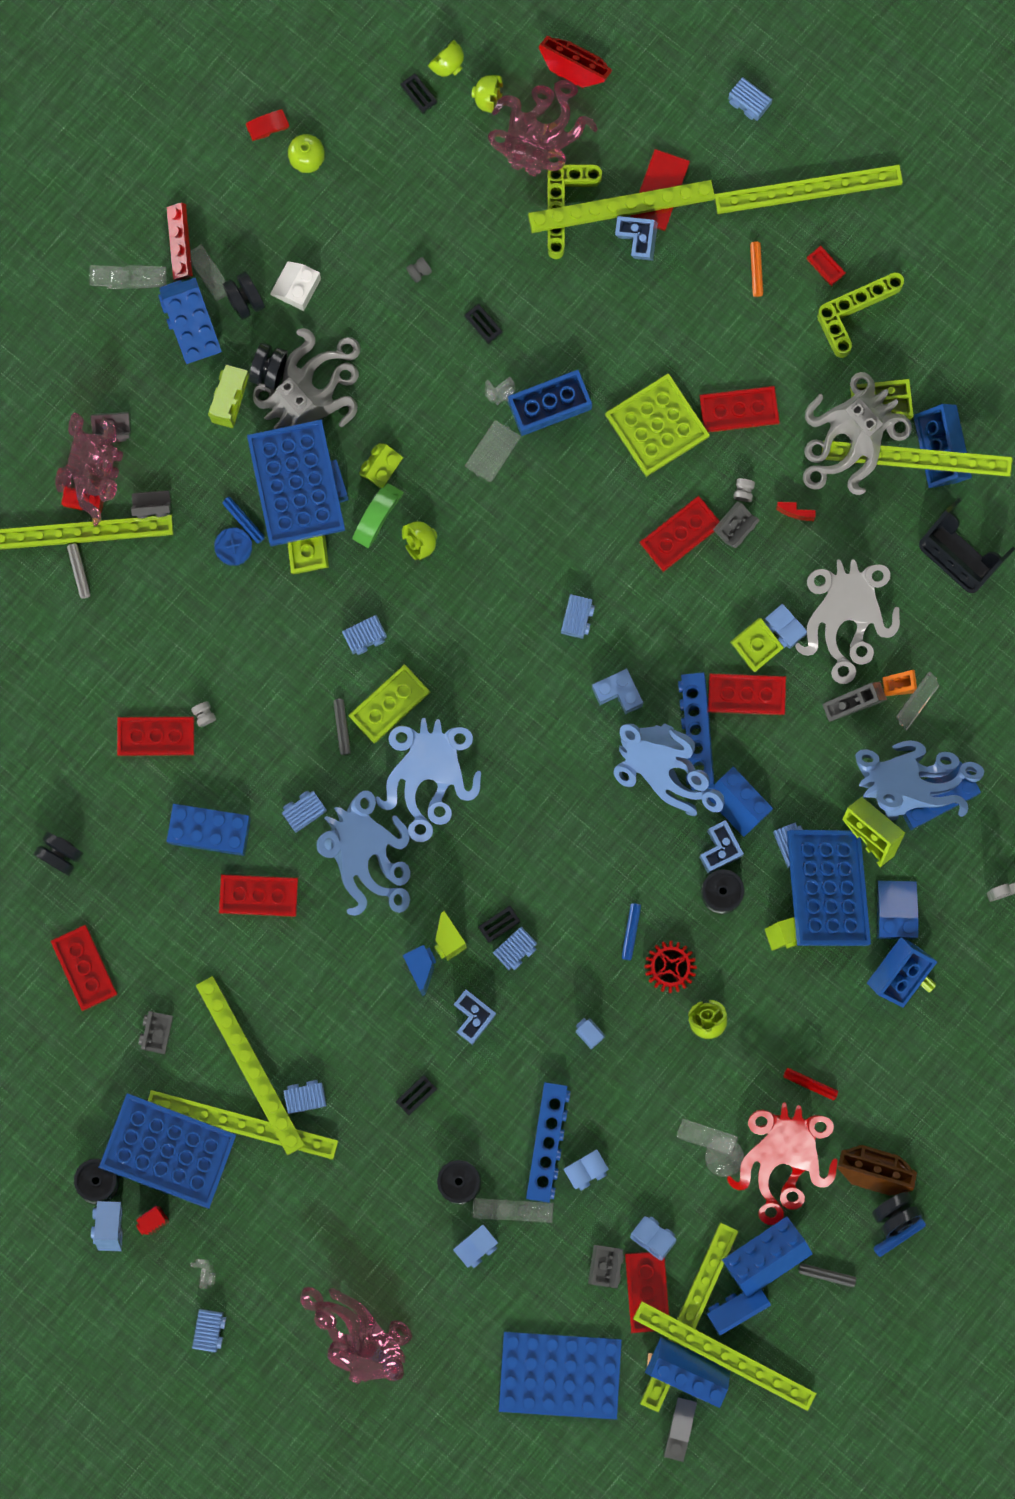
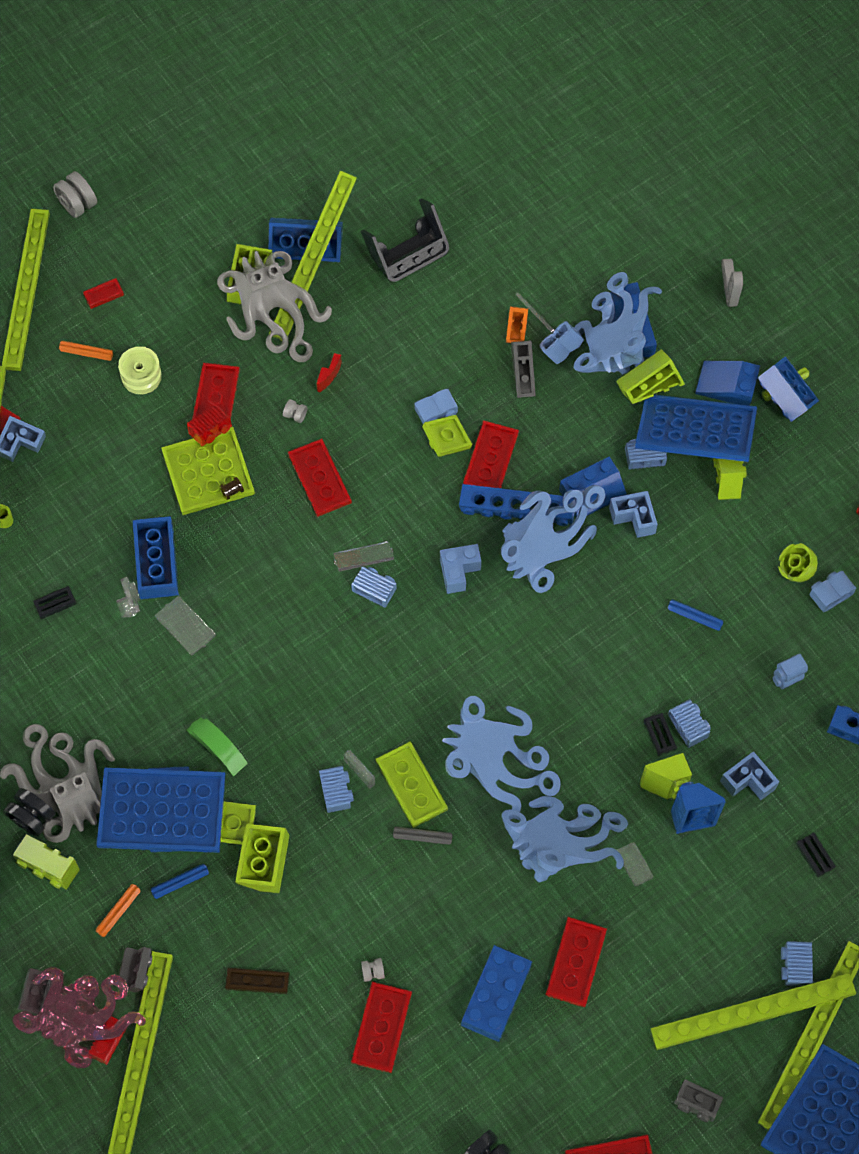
camera: 80 degrees left, 15 degrees down
light grey axle [67,543,90,599] -> none
blue tile [214,528,252,566] -> none
medium blue brick [281,791,327,833] -> none
lime bracket [359,443,403,488] -> none
lime cylinder [402,521,437,560] -> none
red gear [644,941,697,993] -> none
black wheel [701,869,745,914] -> none
dark grey bracket [713,501,760,548] -> none
light grey hips [795,559,900,684] -> none
lime beam [817,273,904,358] -> none
none -> light grey wheel [53,171,97,218]
none -> orange axle [96,884,140,937]
none -> yellowish green wheel [118,347,162,394]
none -> red brick [187,404,232,447]
none -> dark brown bush [219,477,244,500]
none -> dark brown tile [225,968,289,994]
none -> lime slope [235,824,290,893]
none -> clear piece [333,541,394,572]
none -> clear tile [344,750,375,789]
none -> medium blue brick [539,321,584,364]
none -> clear tile [617,842,654,887]
none -> medium blue brick [810,571,856,613]

